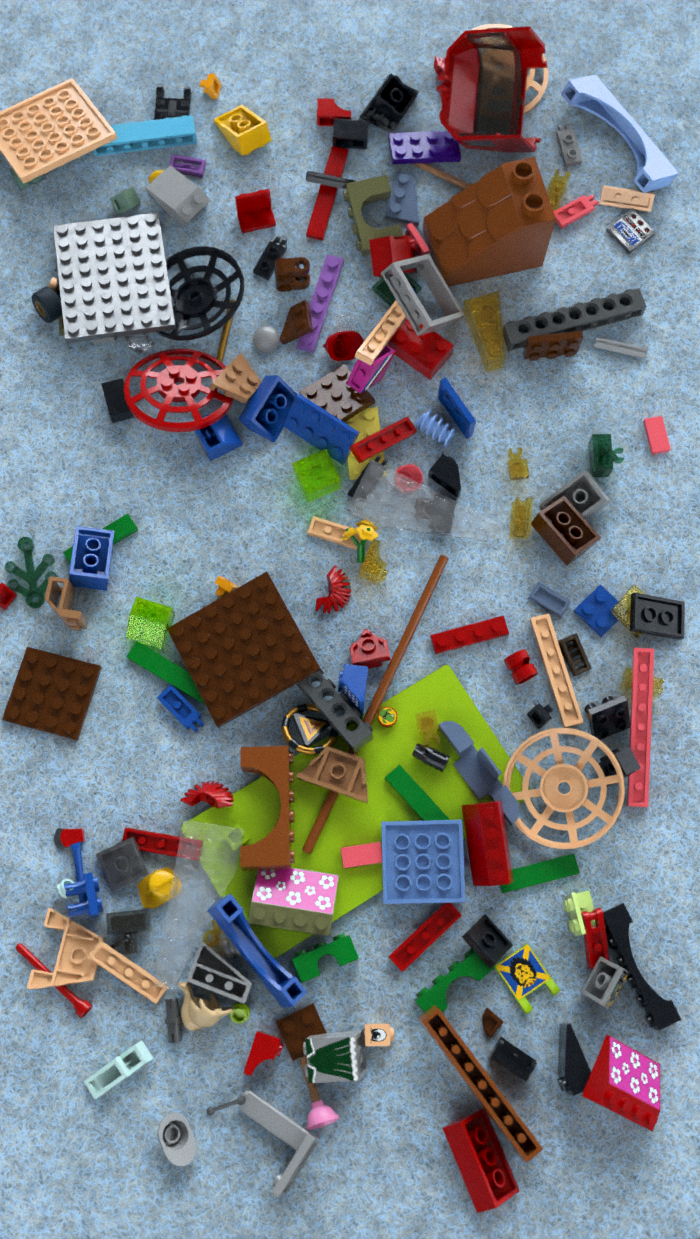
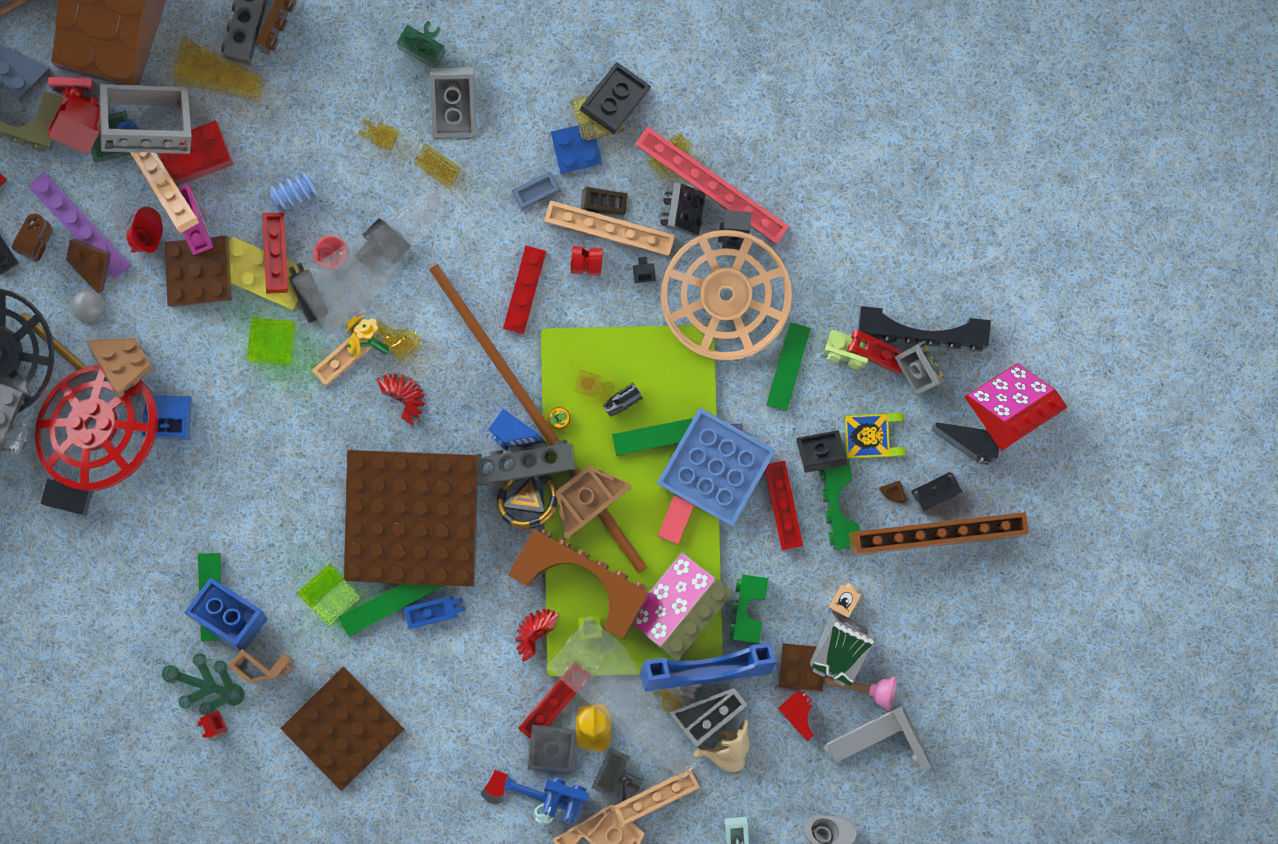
camera: 55 degrees left, 10 degrees up
dark grey pin [165,998,182,1043] -> none
dark grey hinge [206,1095,246,1115] -> none
light orange tile [214,576,239,598] -> none
lime plate [230,1002,250,1024] -> none
blue slope [238,375,298,442] -> none
blue plate [283,394,360,465] -> none
plate [349,629,391,669] -> none
black slope [428,454,461,498] -> none
blue tile [437,377,476,439] -> none
sand blue piece [438,721,520,826] -> none
red slope [442,1108,520,1213] -> none
red slope [462,800,514,886] -> none
reddish brown slope [531,496,601,566] -> none

